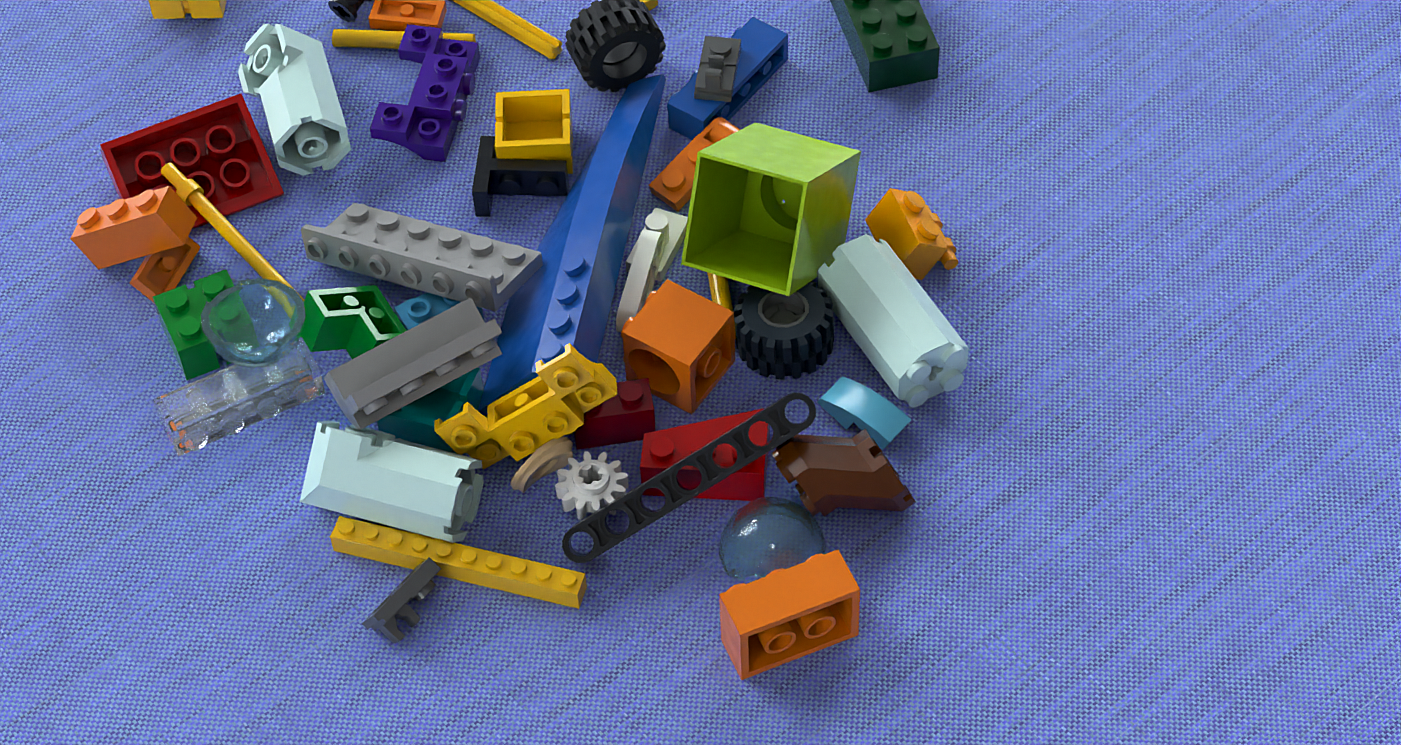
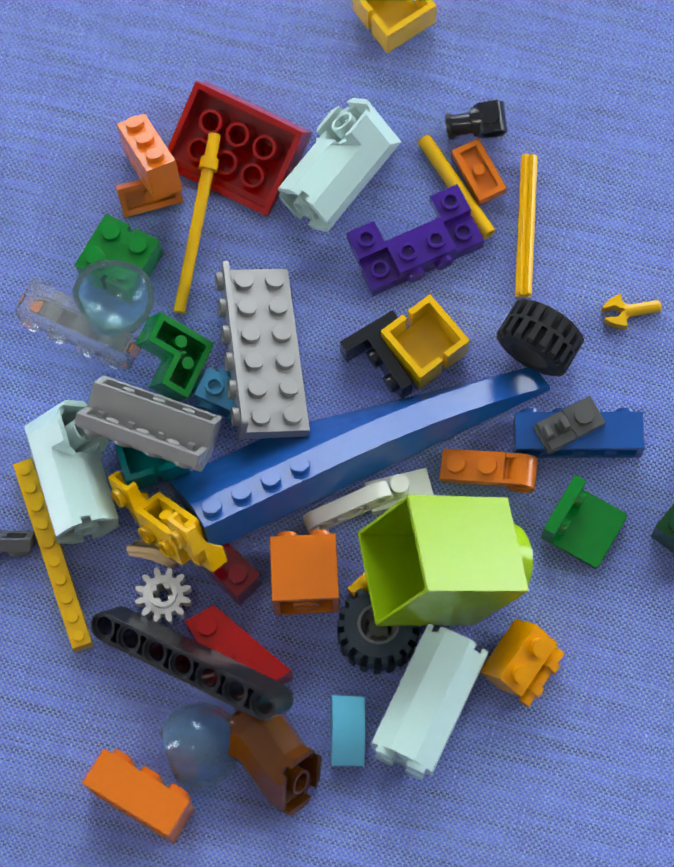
camera: 55 degrees right, 20 degrees up
none -> green bracket [541,475,627,569]

